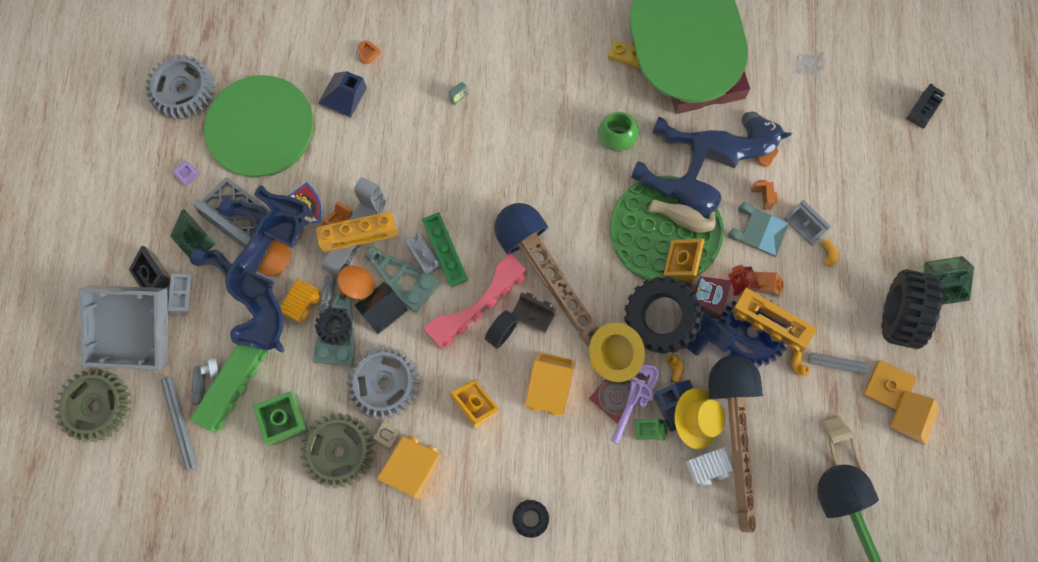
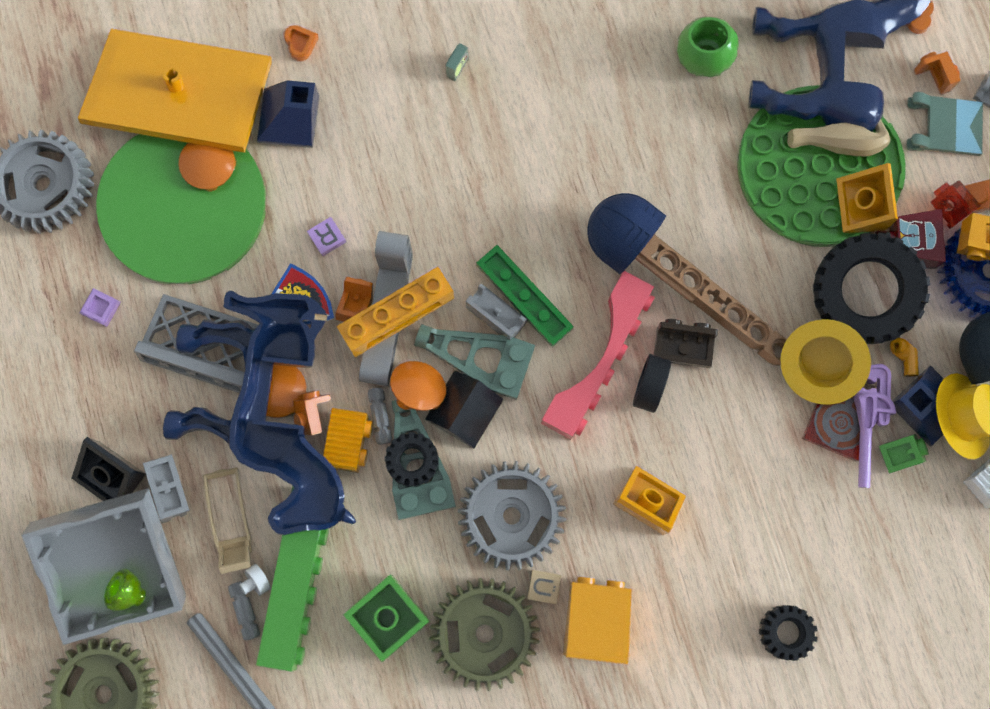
camera: 25 degrees left, 5 degrees up
clear green slope [170,209,216,258] -> none
light orange slope [525,352,576,416] -> none
dark blue tile [686,312,736,356] -> none
none -> light orange piece [78,29,272,153]
none -> clear neon green brick [104,569,146,611]
none -> orange dish [179,143,236,192]
none -> tan piece [203,467,252,574]
none -> orange bracket [293,390,331,435]
none -> lavender tile [307,217,346,257]

